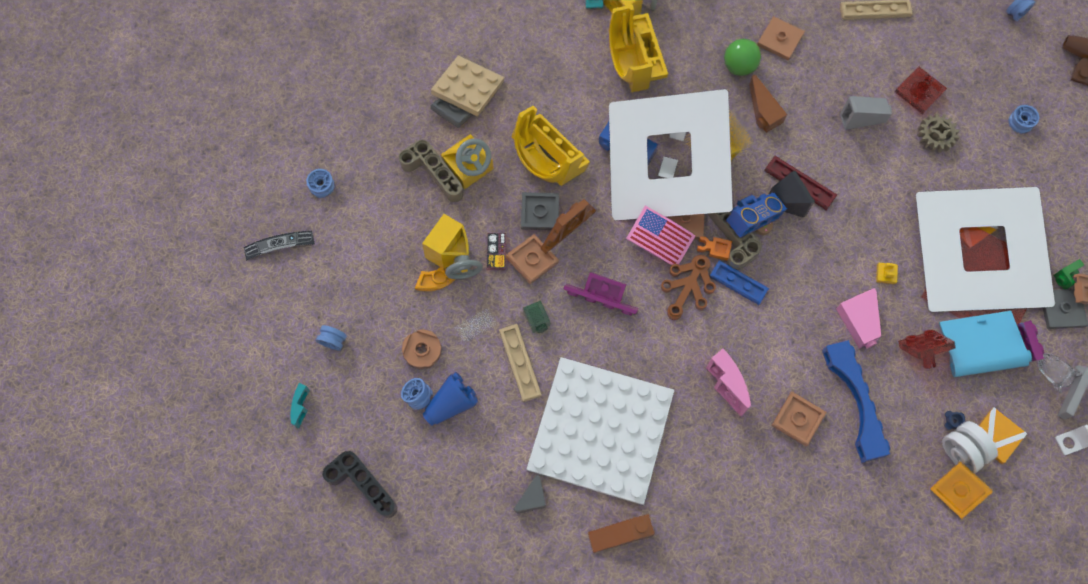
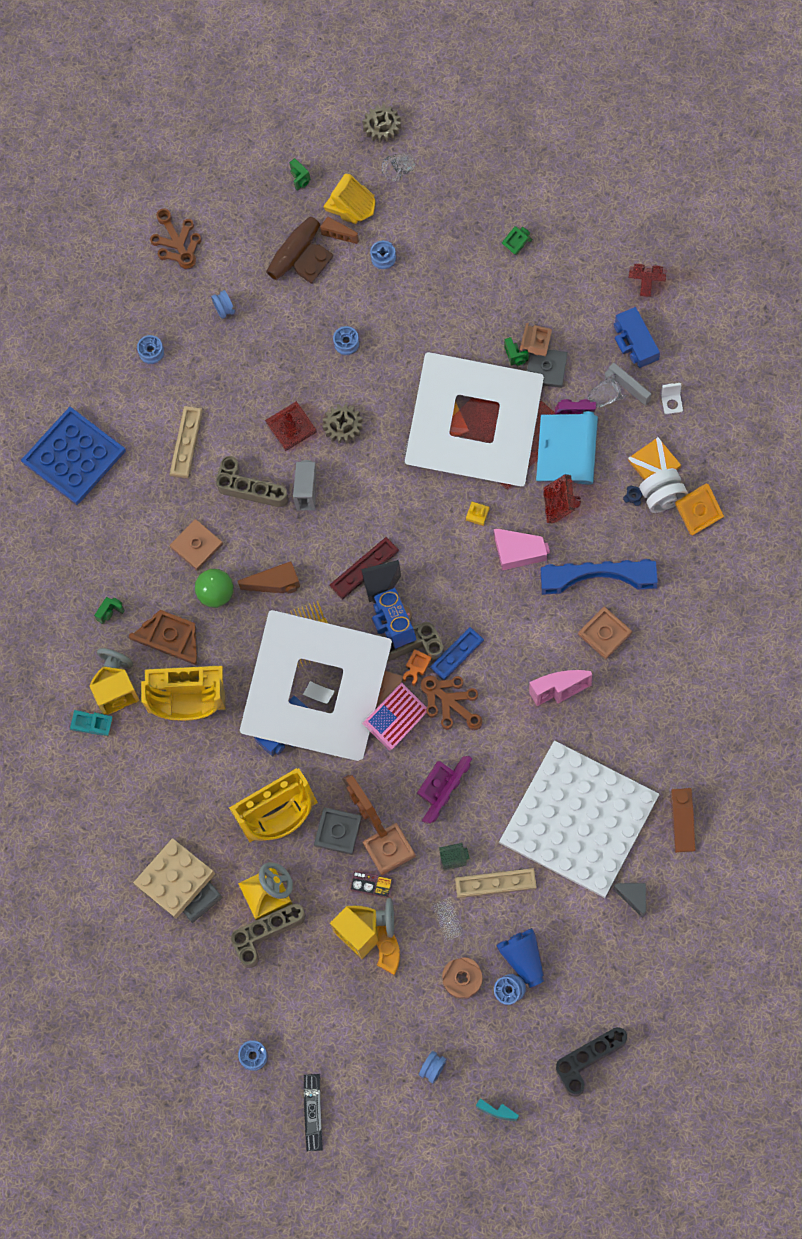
camera: 70 degrees left, 0 degrees up
none -> dark orange wing [129,610,197,665]
none -> dark tan beam [216,456,288,507]

